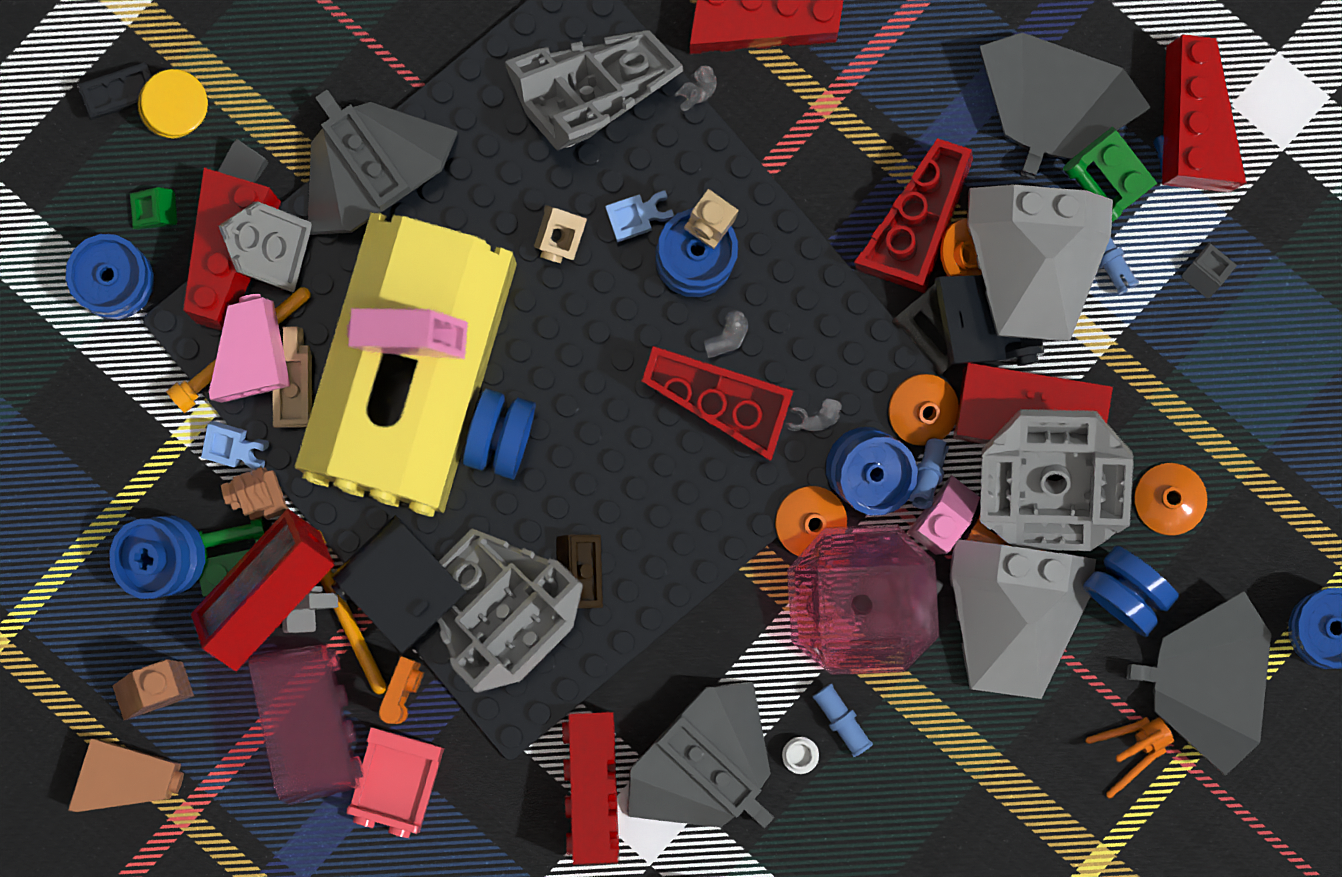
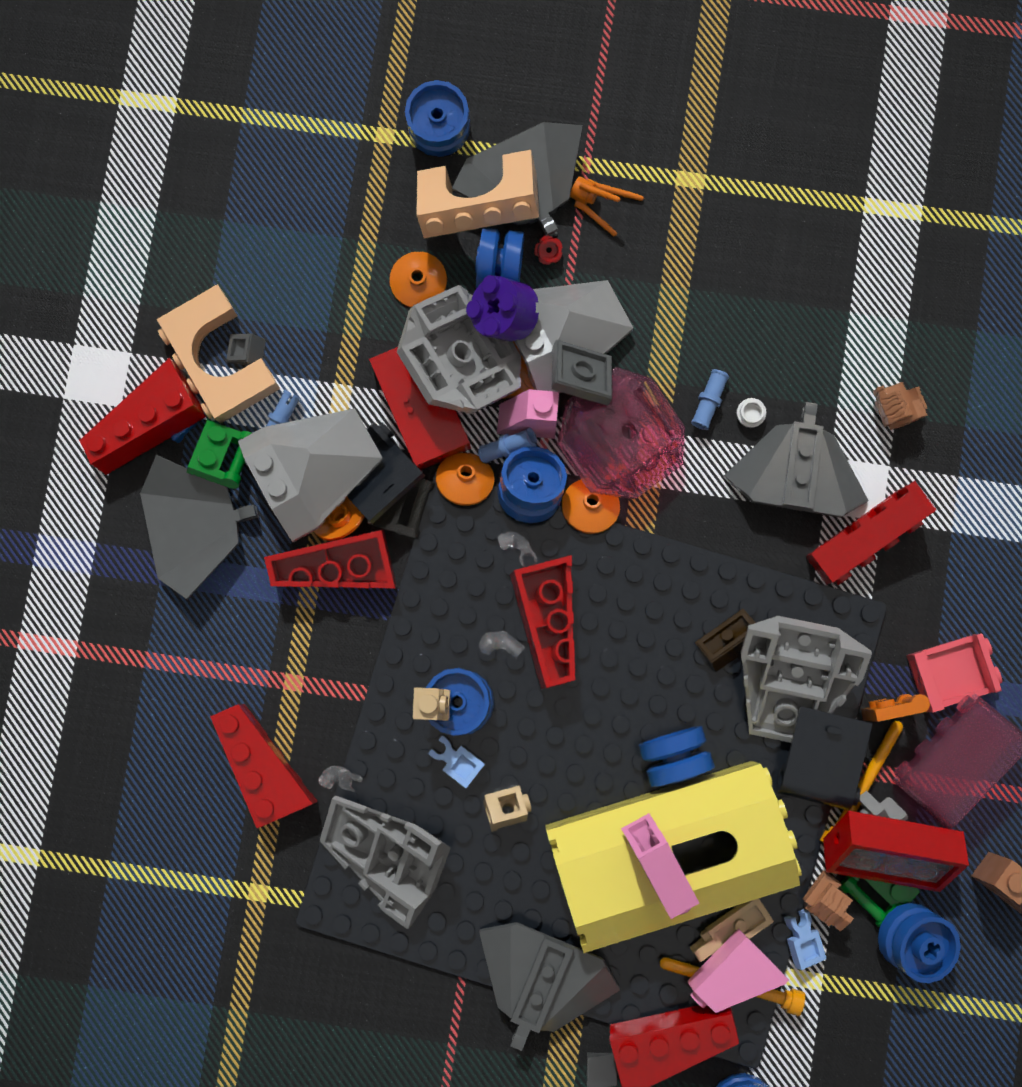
camera: 120 degrees left, 0 degrees up
light grey tile [219,202,312,292] -> none
none -> light nougat arch [157,284,280,424]
none -> light nougat arch [417,150,539,238]
none -> dark purple brick [466,275,539,342]
none -> red plate [534,235,563,265]
none -> dark grey plate [551,340,612,406]

